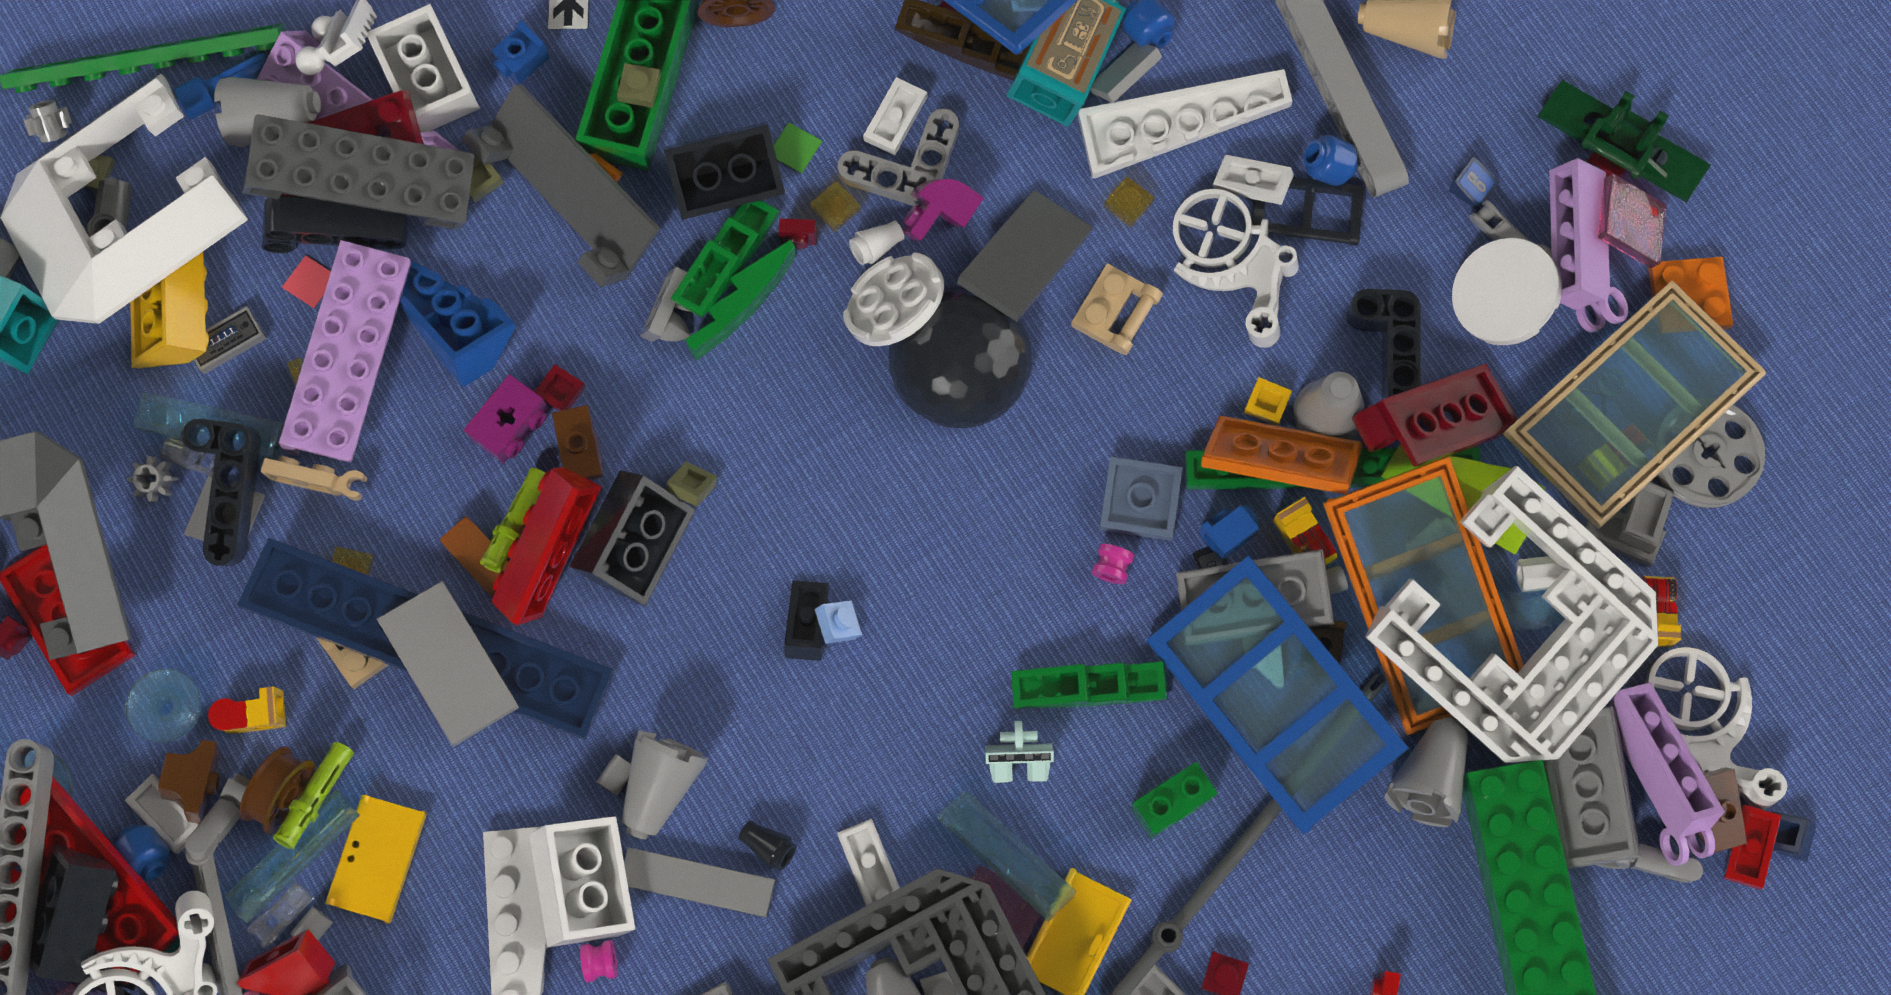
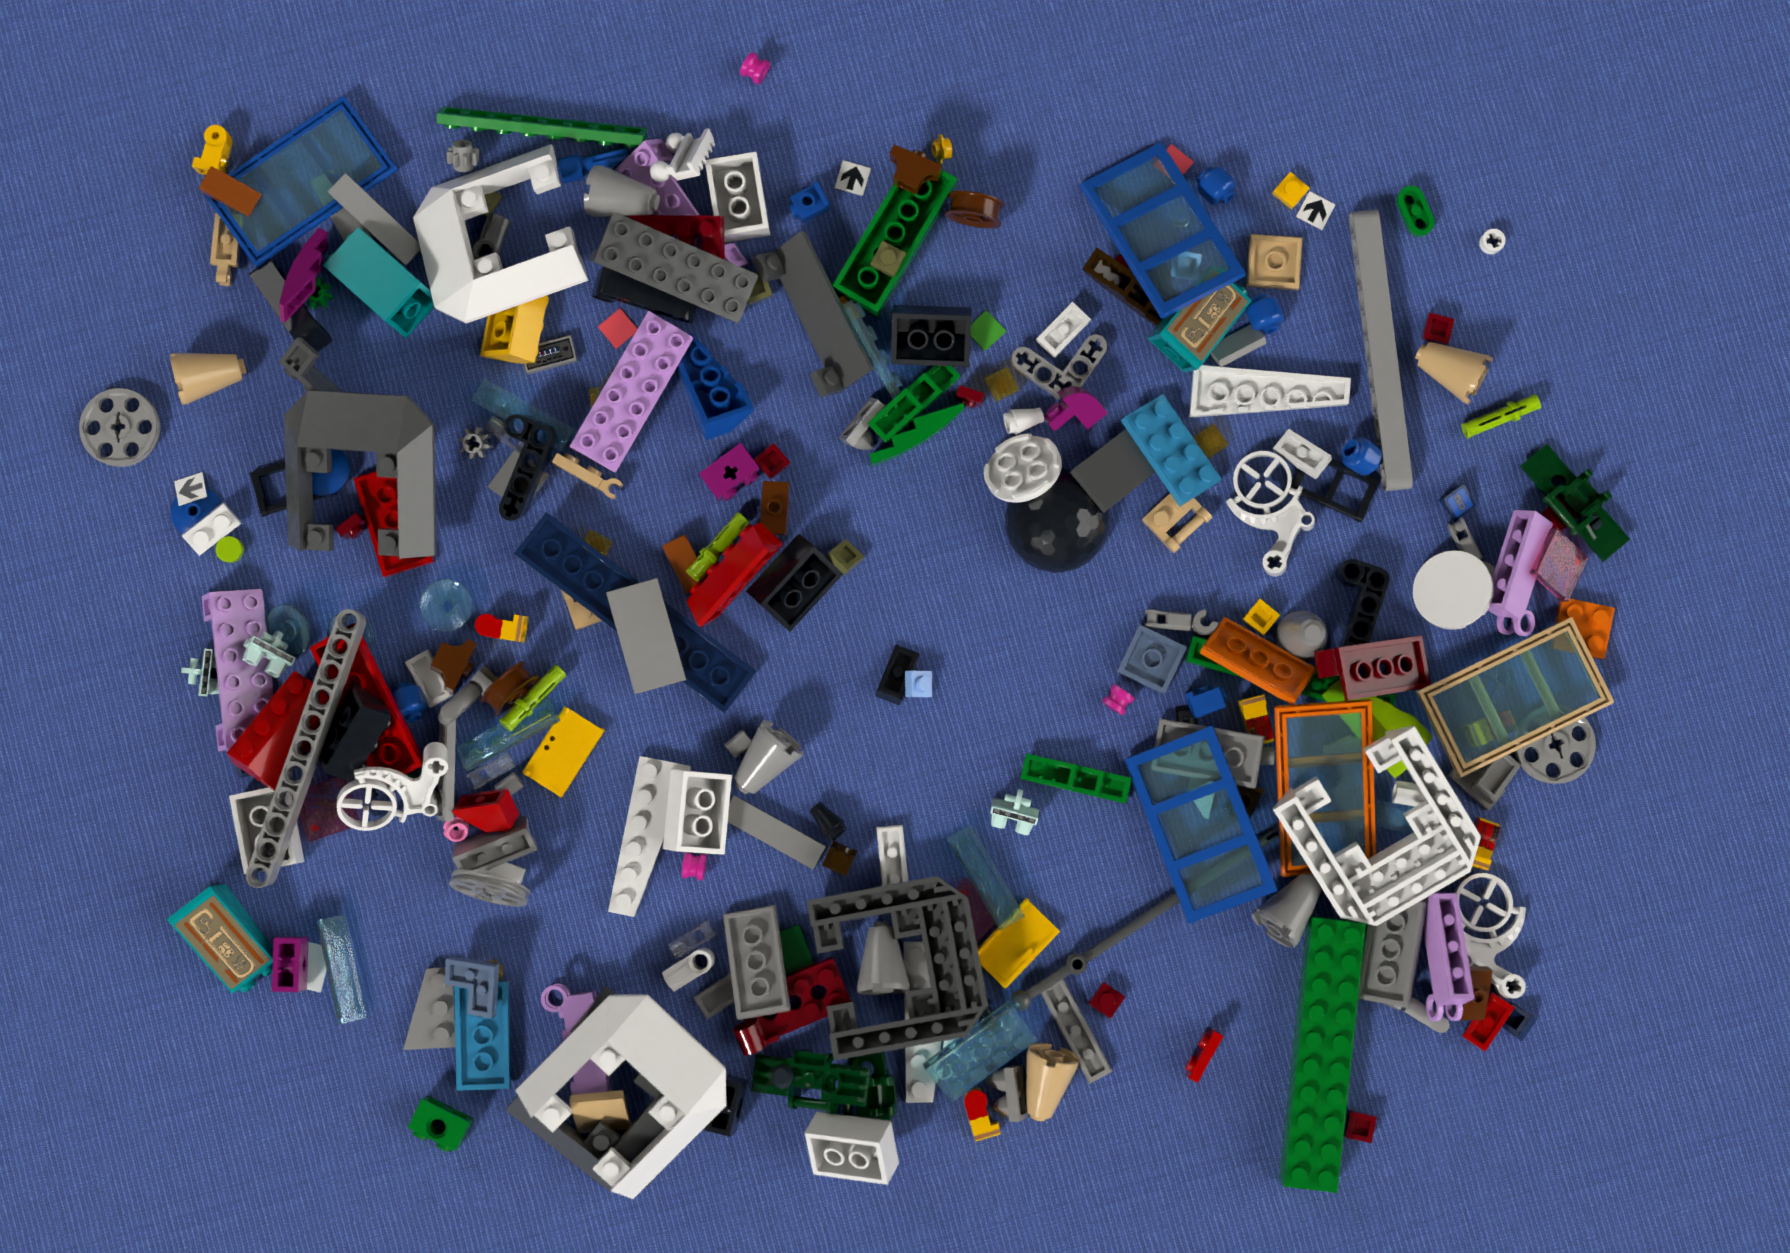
camera: 20 degrees right, 10 degrees up
green brick [1131,762,1218,840] -> none
none -> dark brown brick [822,841,857,876]
none -> clear light blue plate [841,299,902,398]
none -> dark azure plate [1121,394,1222,507]
none -> light grey piece [1144,610,1218,637]
none -> lime pin [1461,394,1541,439]

